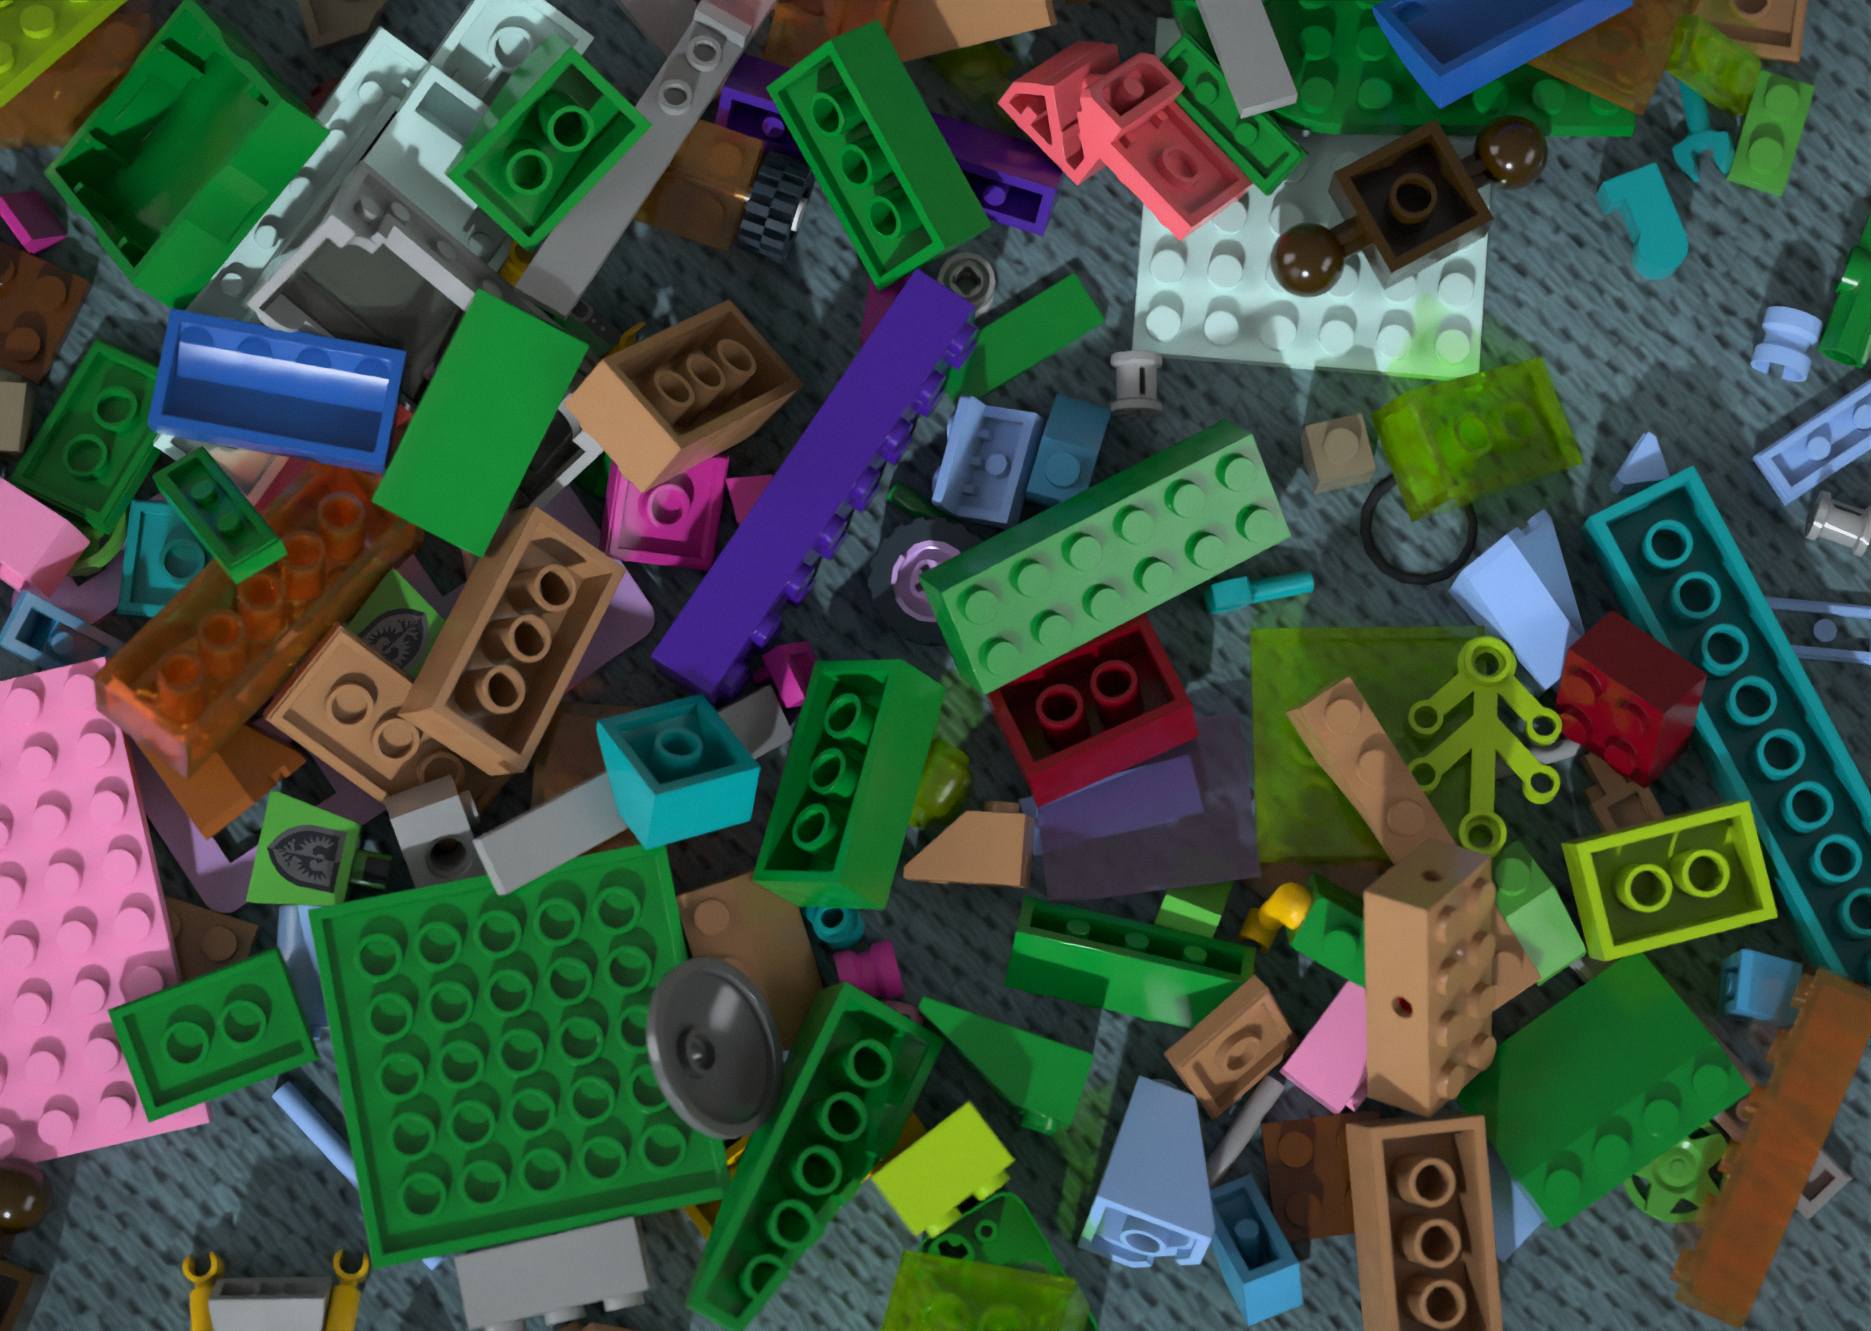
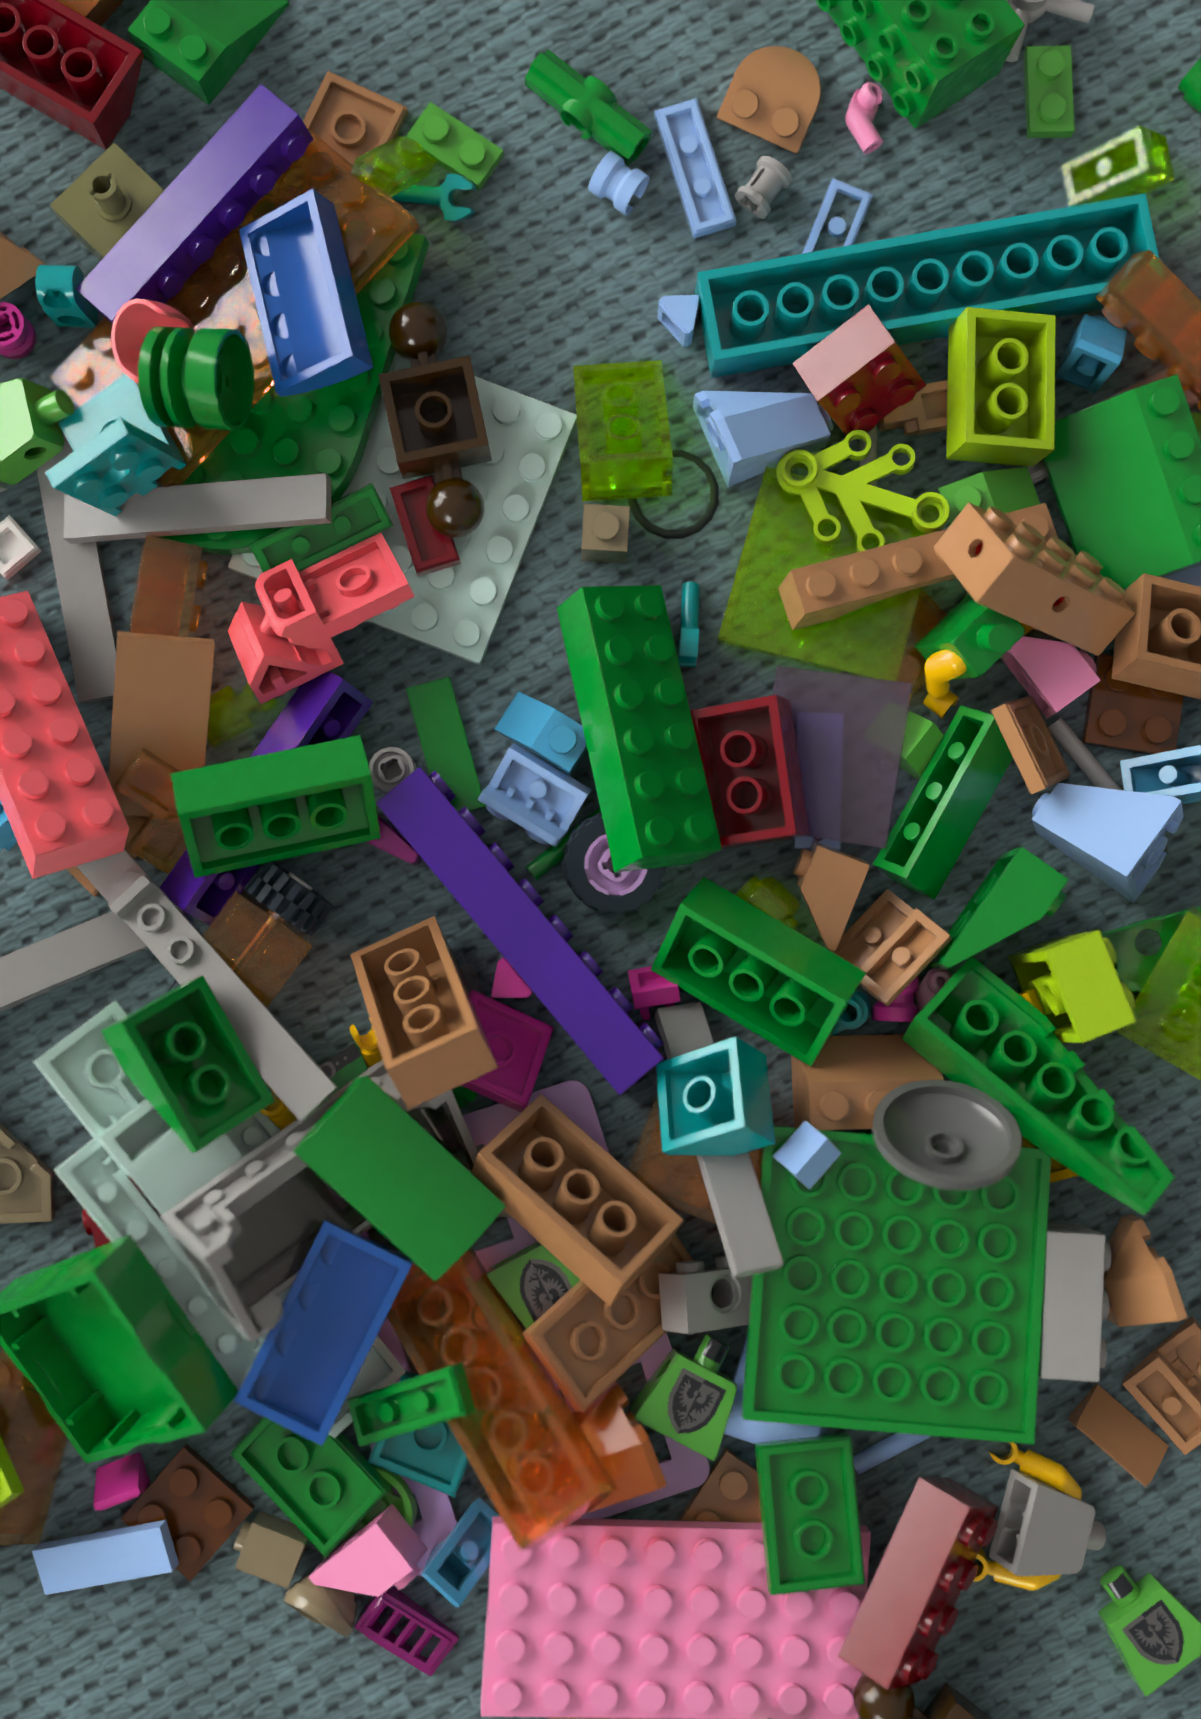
camera: 75 degrees left, 5 degrees up
light grey bush [1110,350,1163,418] -> none
teal leg [1596,162,1689,280] -> none
none -> dark red tile [389,474,461,577]
none -> light blue slope [773,1121,842,1190]
none -> medium nougat slope [829,889,952,1007]
none -> brick [838,1477,999,1690]

